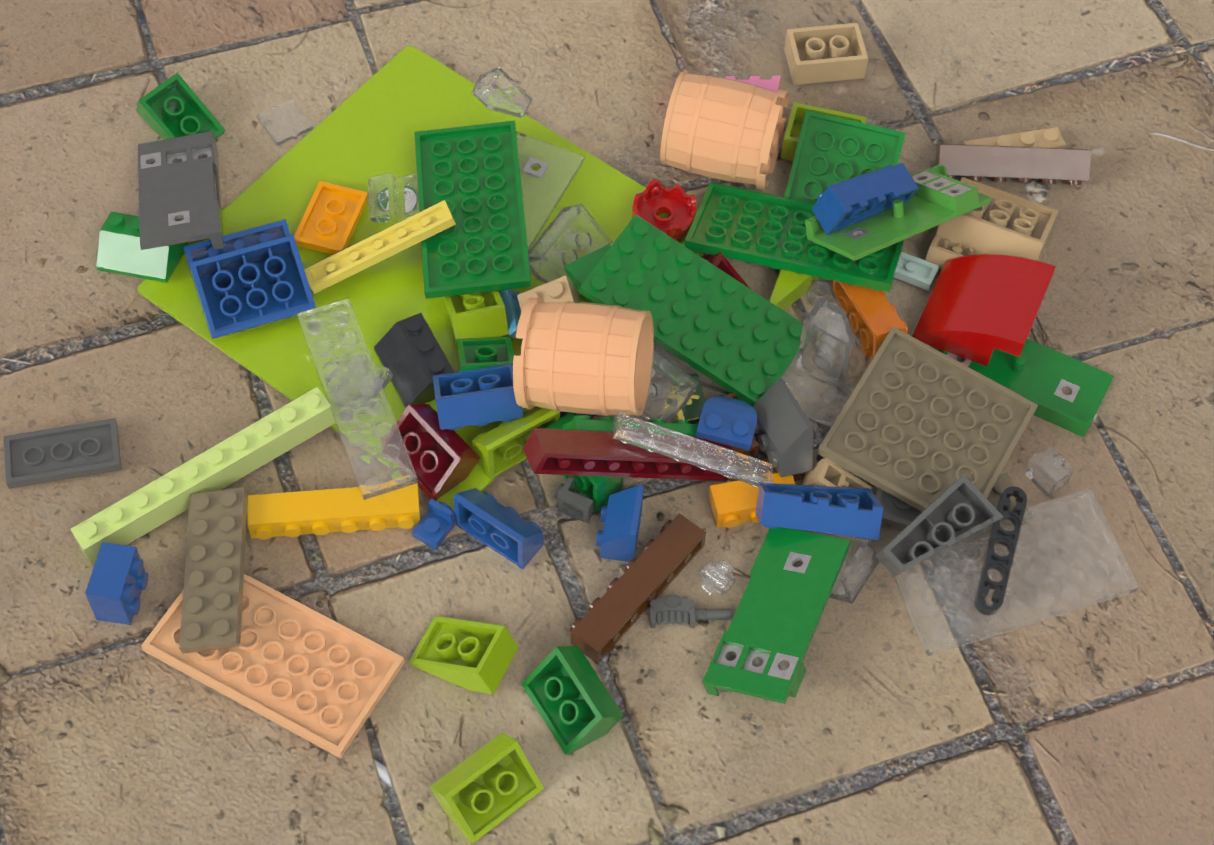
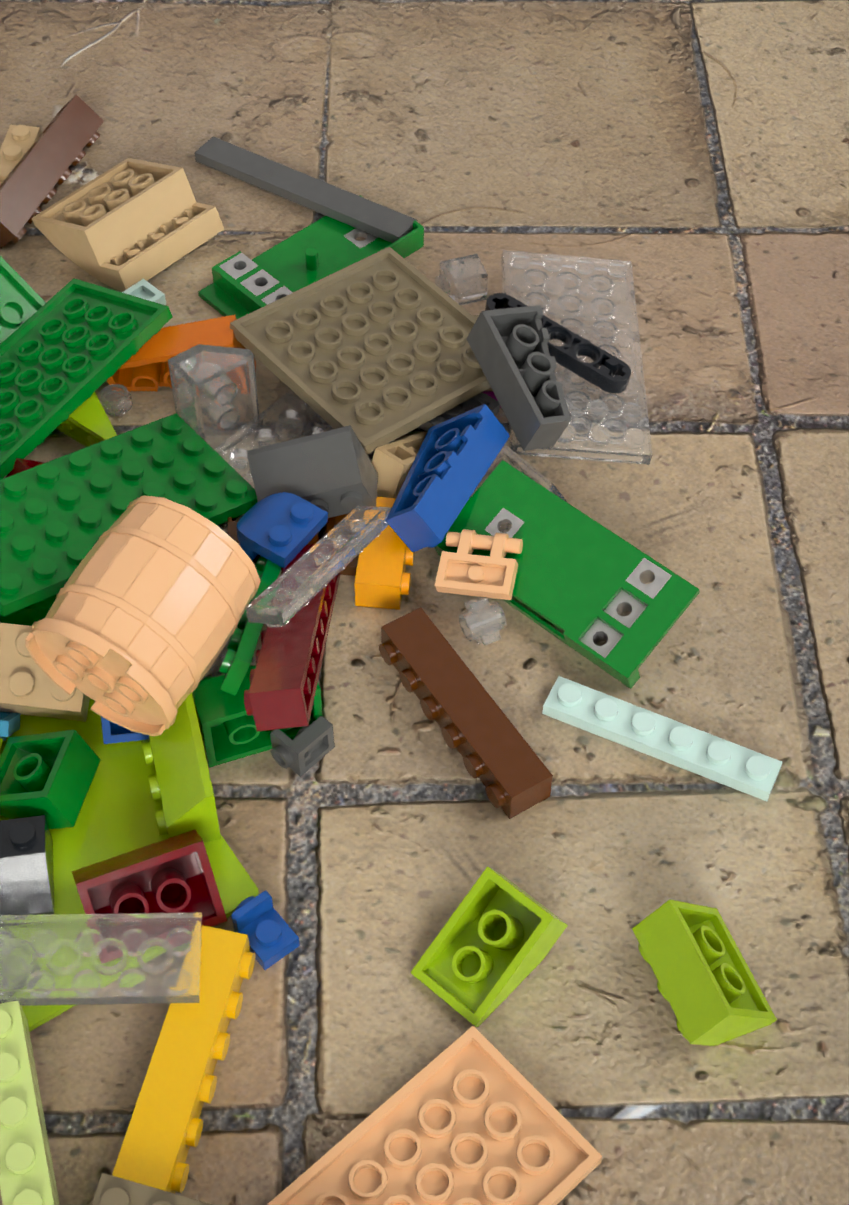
camera: 70 degrees left, 5 degrees down
blue brick [433,364,523,430] -> none
blue slope [453,488,543,569] -> none
green slope [521,646,624,755] -> none
blue slope [596,485,644,562] -> none
dark grey piece [650,595,731,628] -> none
bright green piece [805,164,991,261] -> none
blue wedge [811,163,919,235] -> none
red slope [912,254,1056,366] -> none
none -> dark grey tile [194,137,417,243]
none -> light nougat plate [434,529,523,600]
none -> light aqua plate [542,676,783,801]

